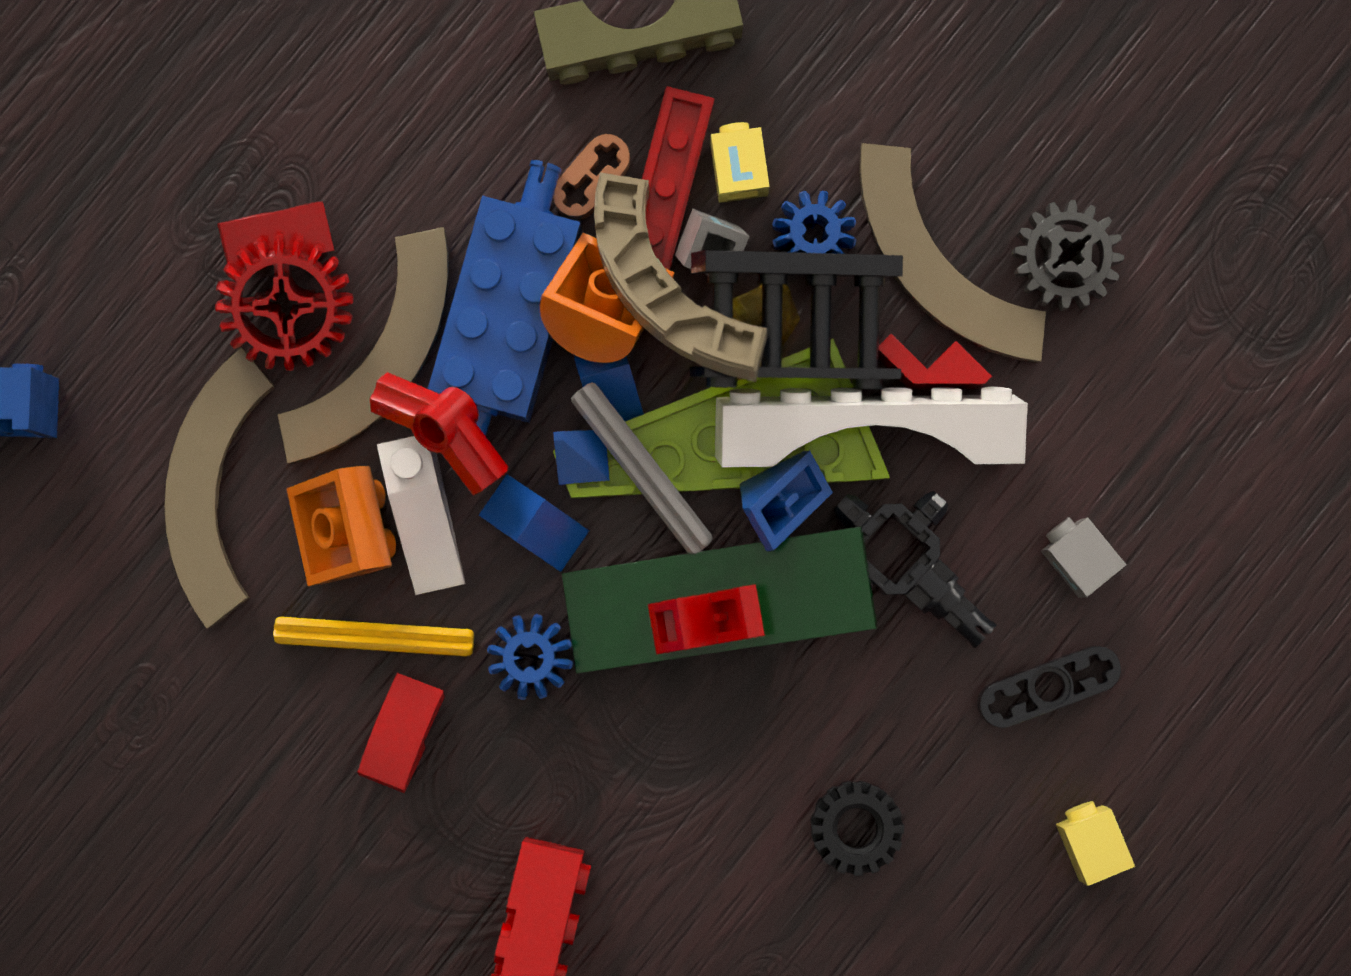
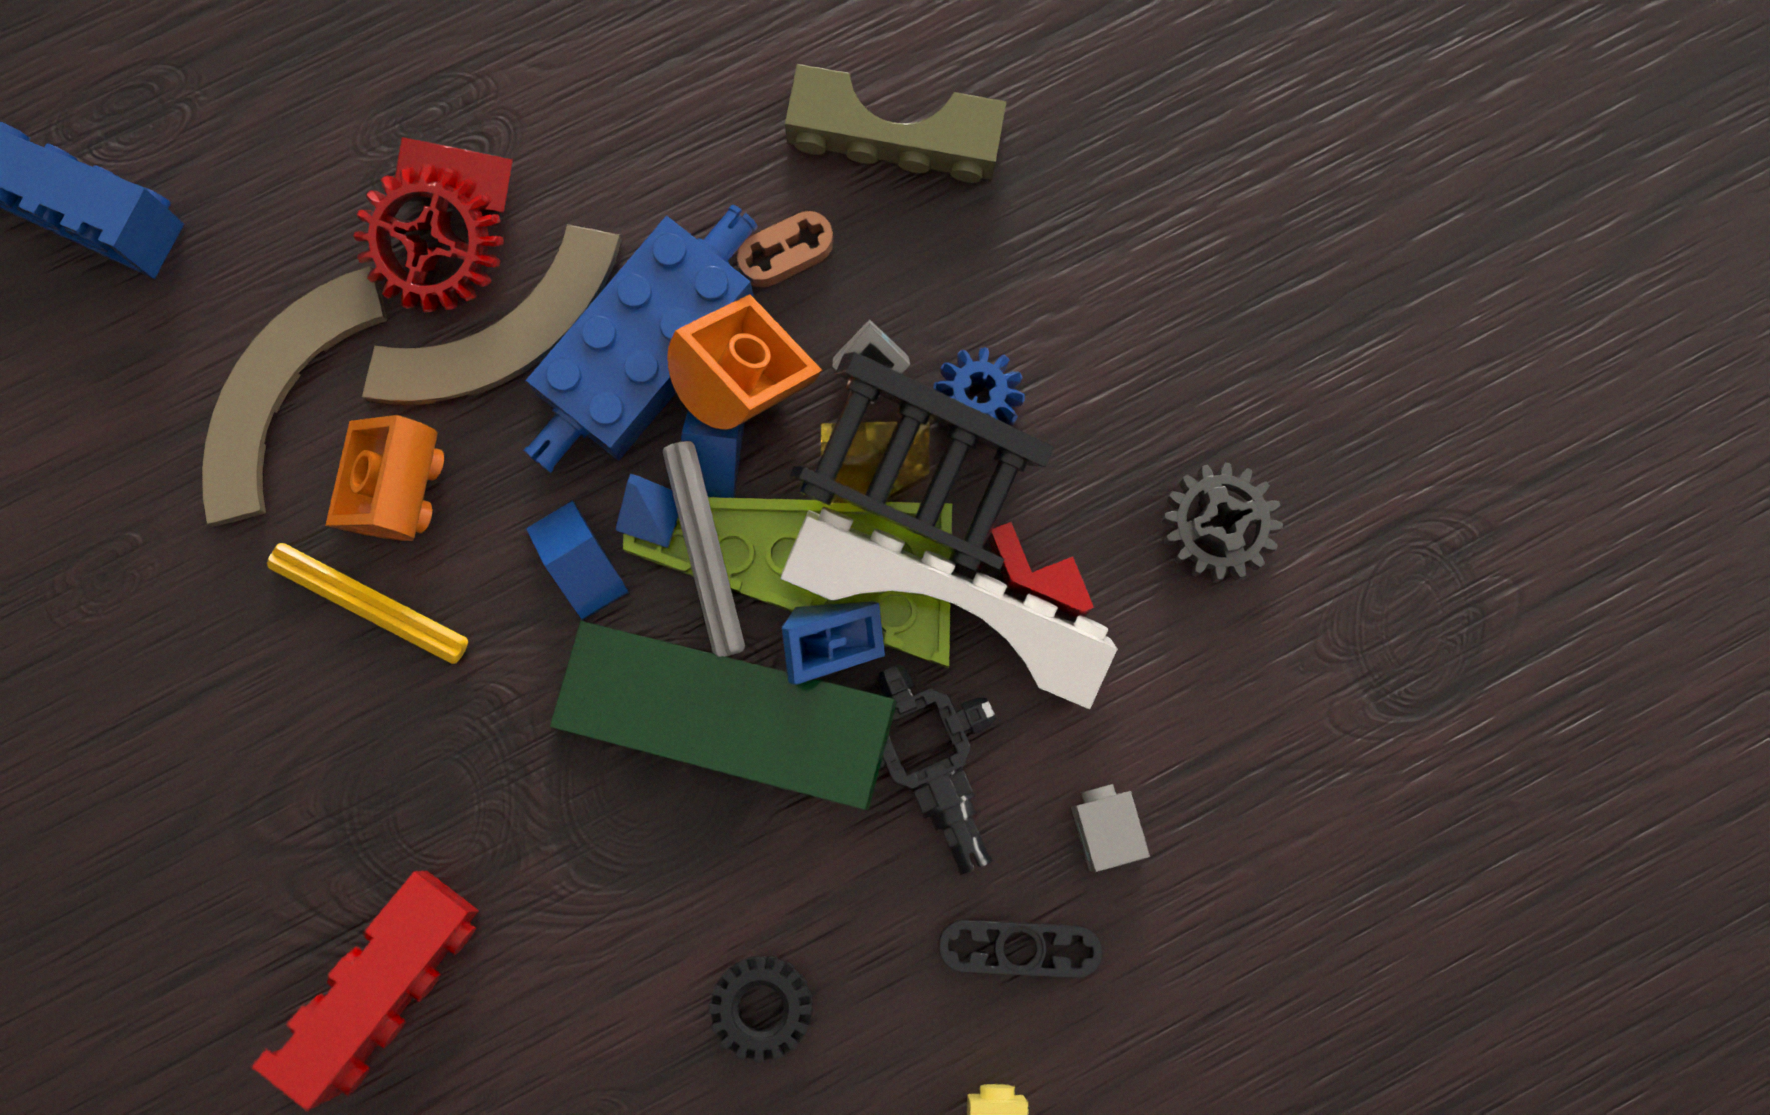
camera: 15 degrees right, 5 degrees down
red slope [357,673,445,793] -> none
red piece [370,372,508,495] -> none
white slope [377,436,465,595] -> none
blue gear [487,614,573,700] -> none
dark tan tile [594,172,767,382] -> none
red tile [642,86,714,270] -> none
red slope [648,584,765,654] -> none
light yellow brick [710,122,770,203] -> none
dark tan tile [859,143,1046,363] -> none

